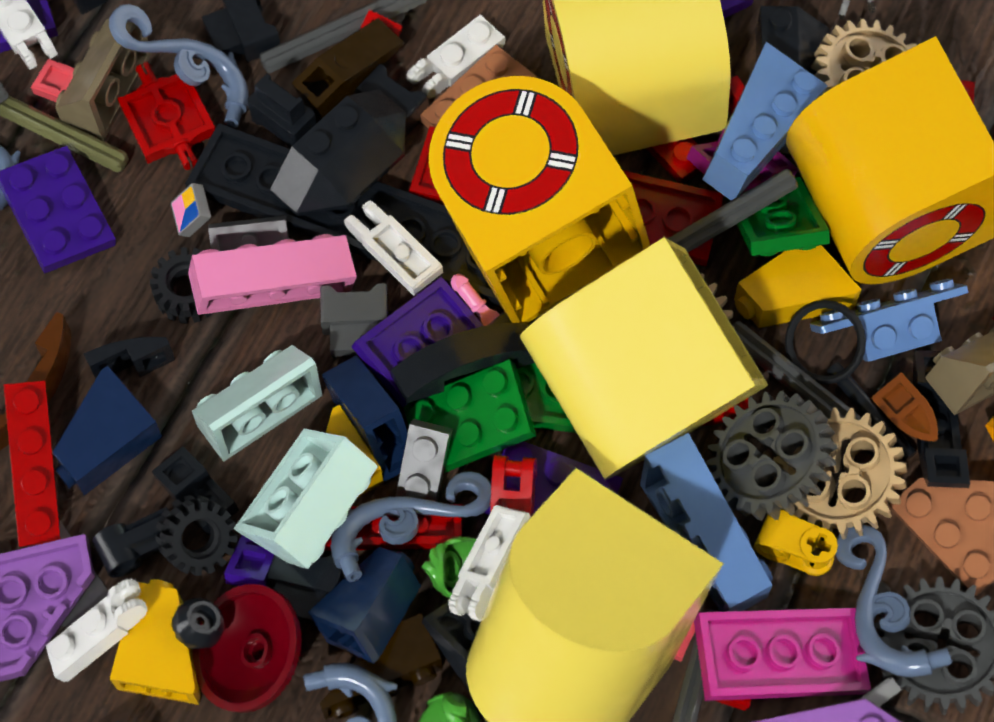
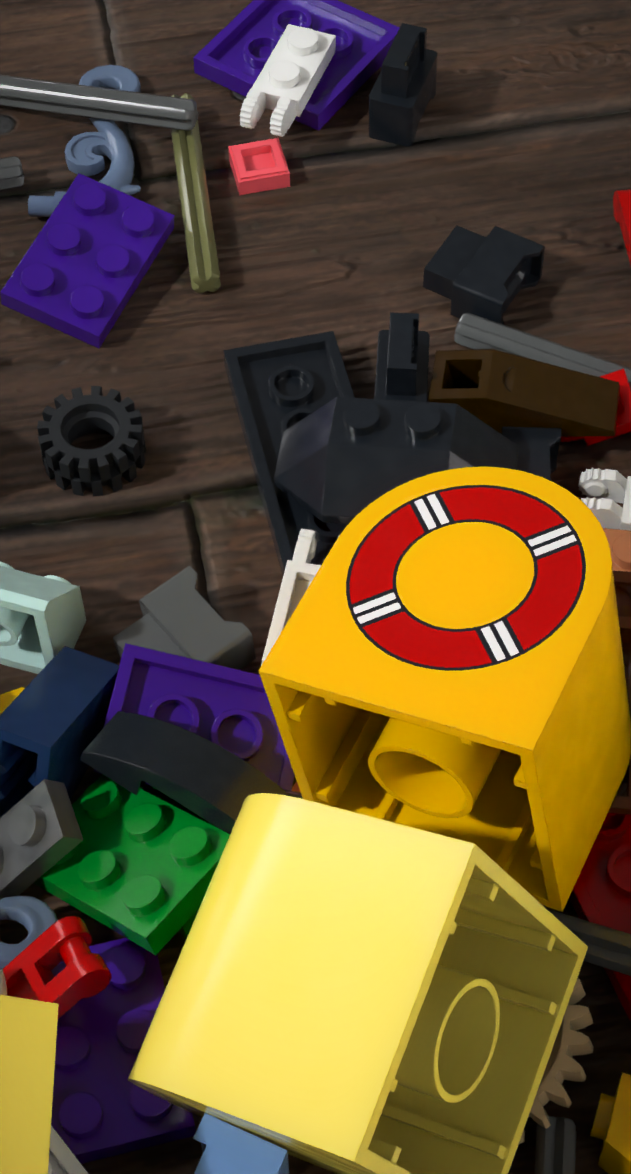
camera: 55 degrees right, 10 degrees down
dark tan slope [56,19,152,141] -> none
sand blue plant [109,4,249,127] -> none
red plate [117,62,215,170] -> none
tile [171,183,211,237] -> none
bright pink brick [188,234,357,315] -> none
flat silver plate [208,216,289,251] -> none

